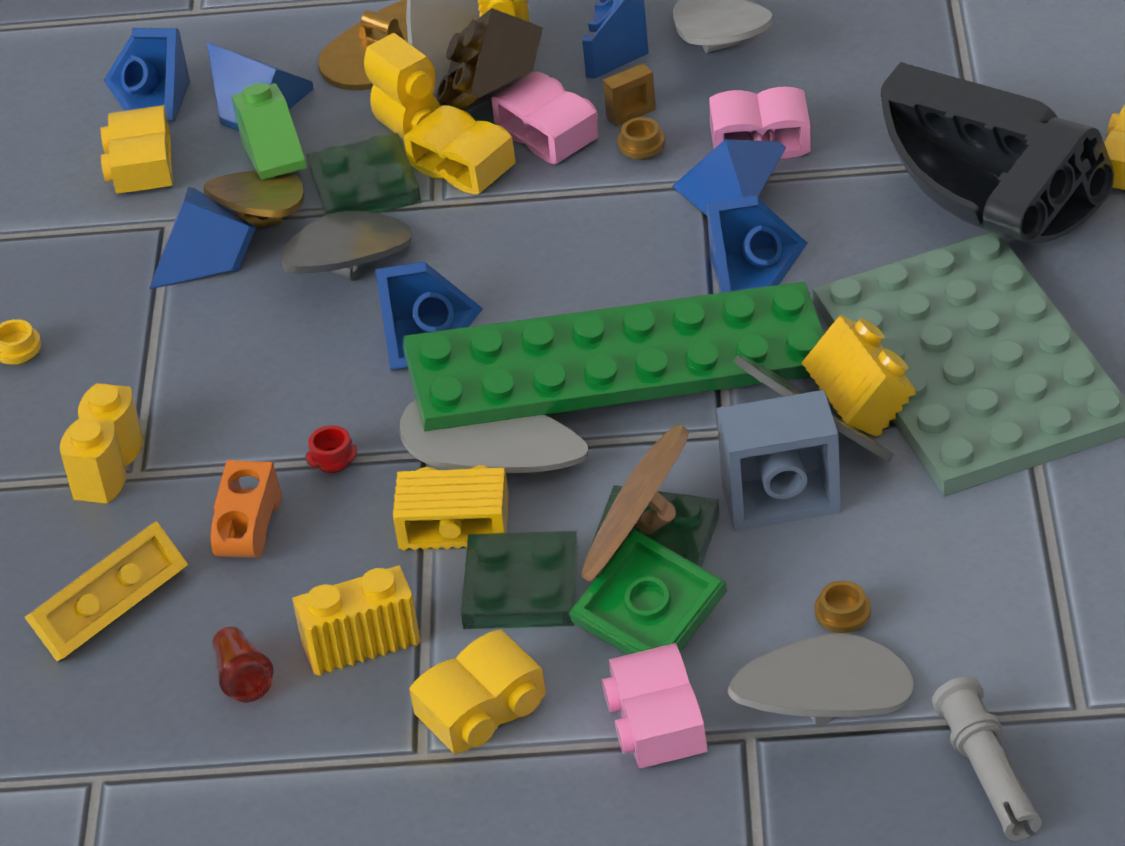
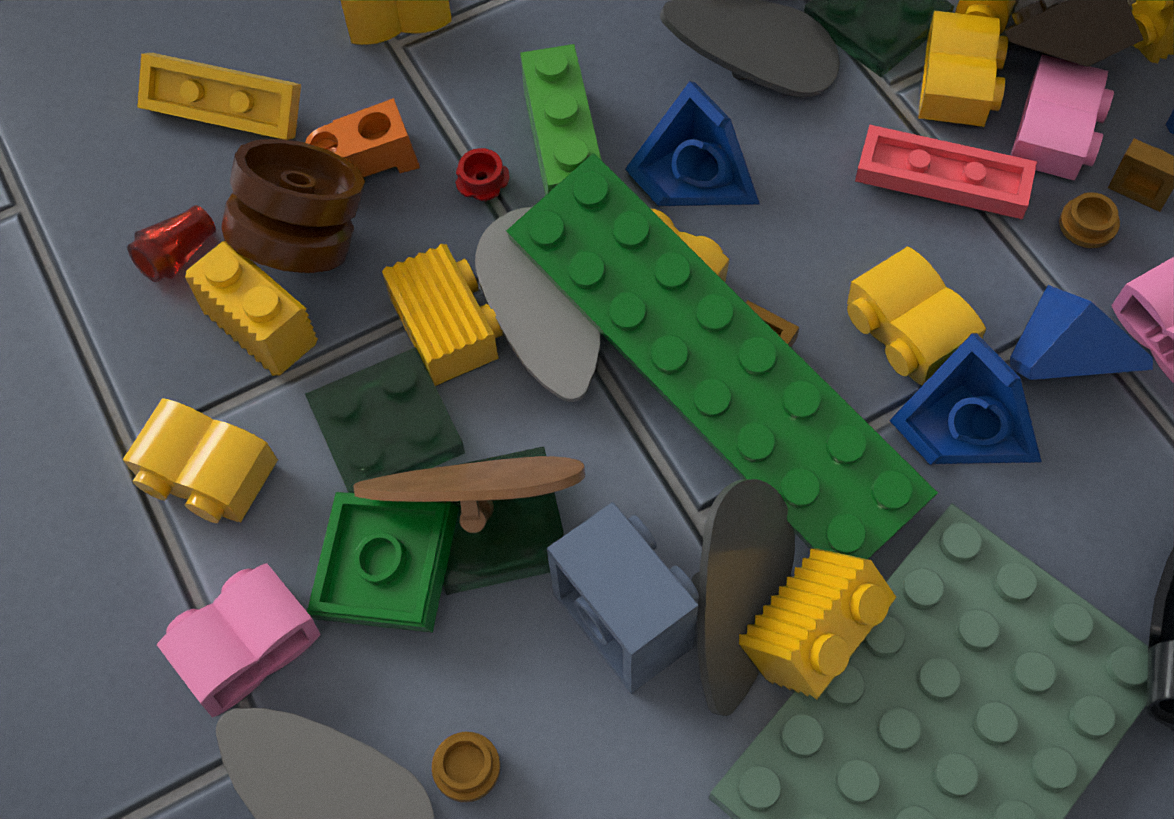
camera: 60 degrees right, 20 degrees up
none -> reddish brown wheel [221,139,365,273]
none -> bright green brick [520,44,601,195]
none -> yellow brick [847,246,986,386]
none -> coral plate [855,125,1037,219]

